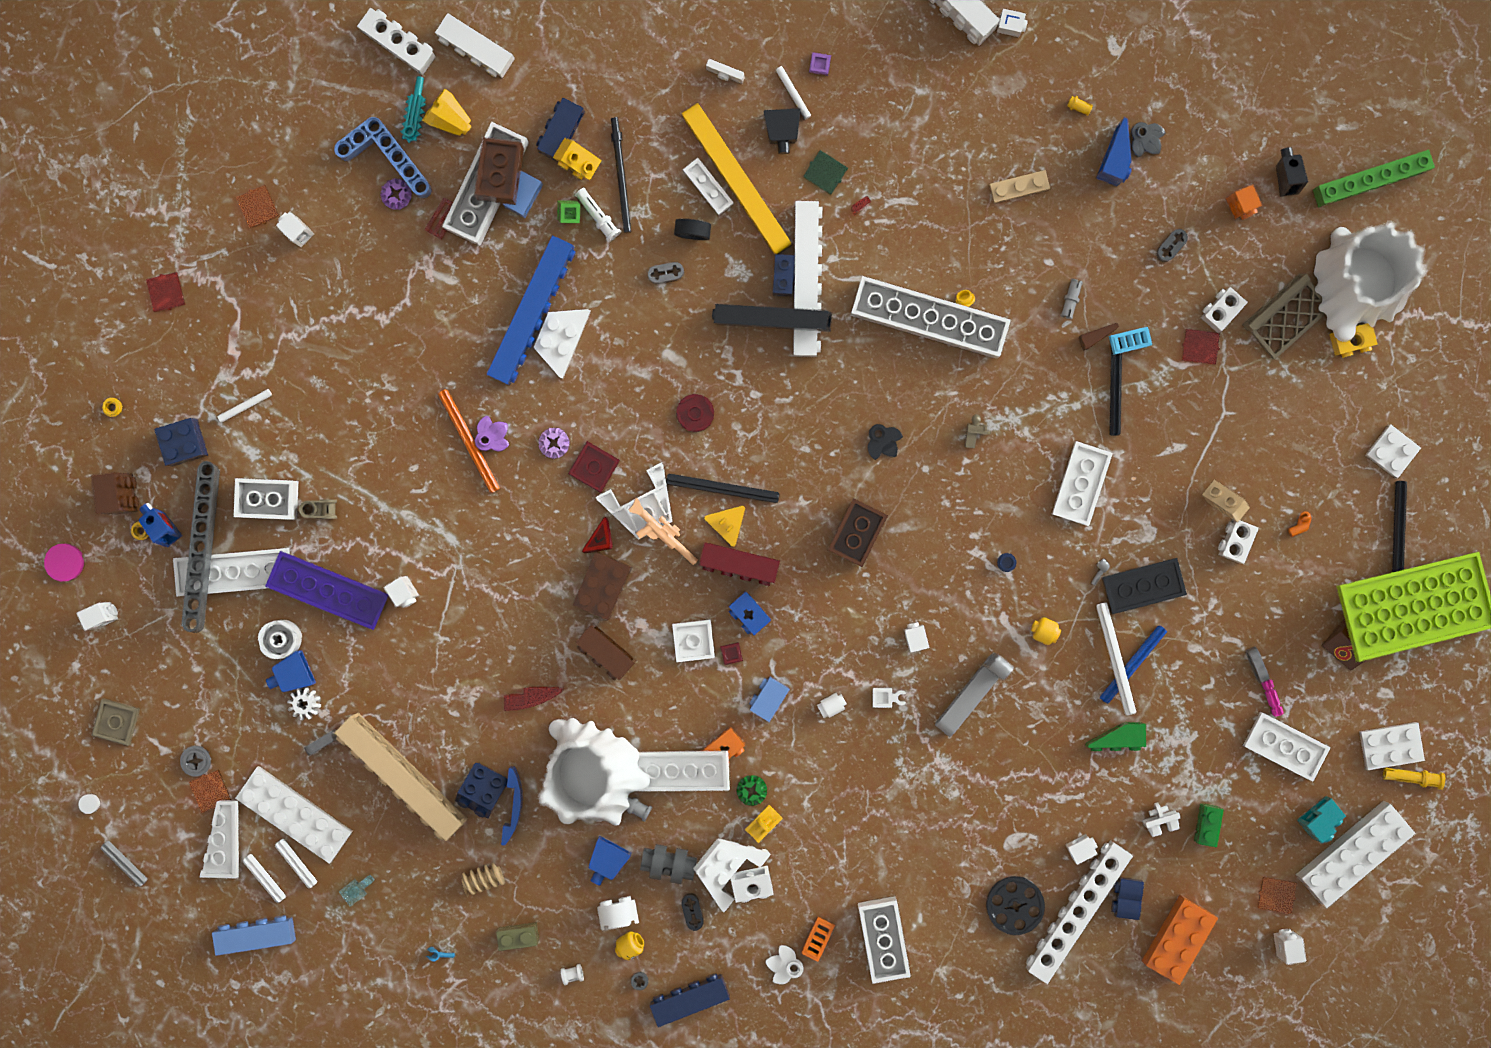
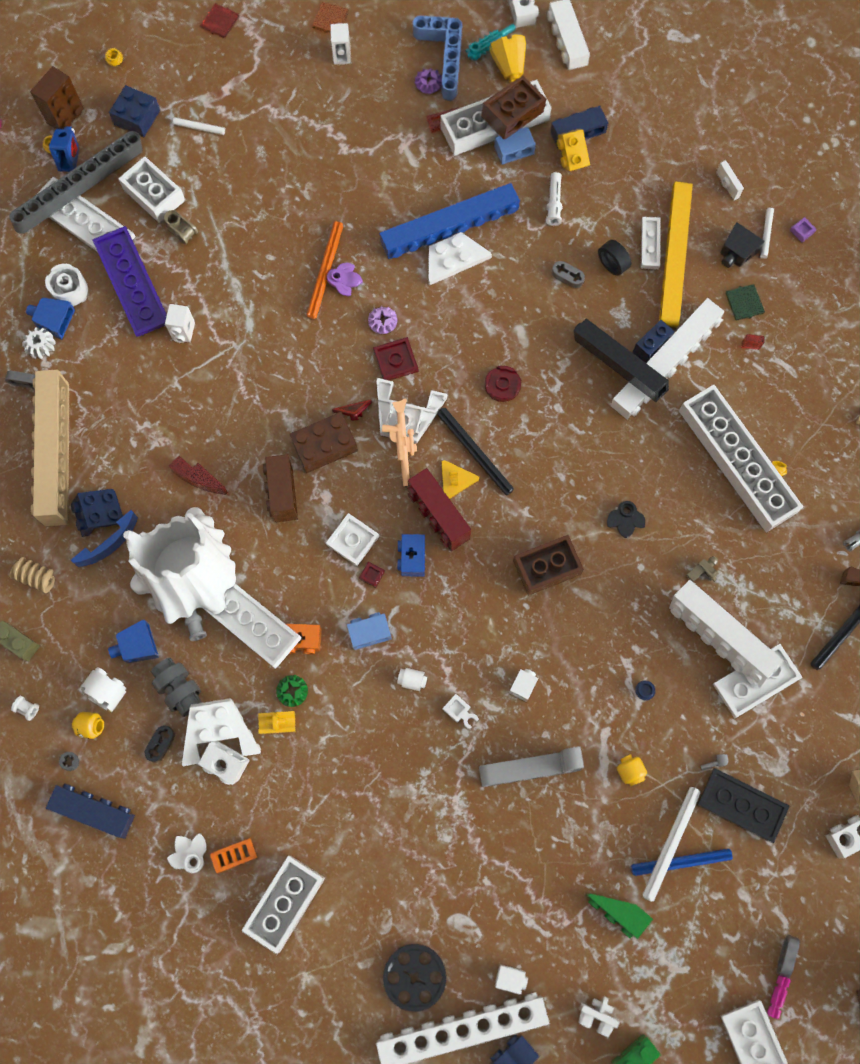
camera: 40 degrees right, 15 degrees down
bright green brick [557,200,580,223] -> none
black bar [611,117,632,233] -> none
none -> white brick [669,580,783,688]

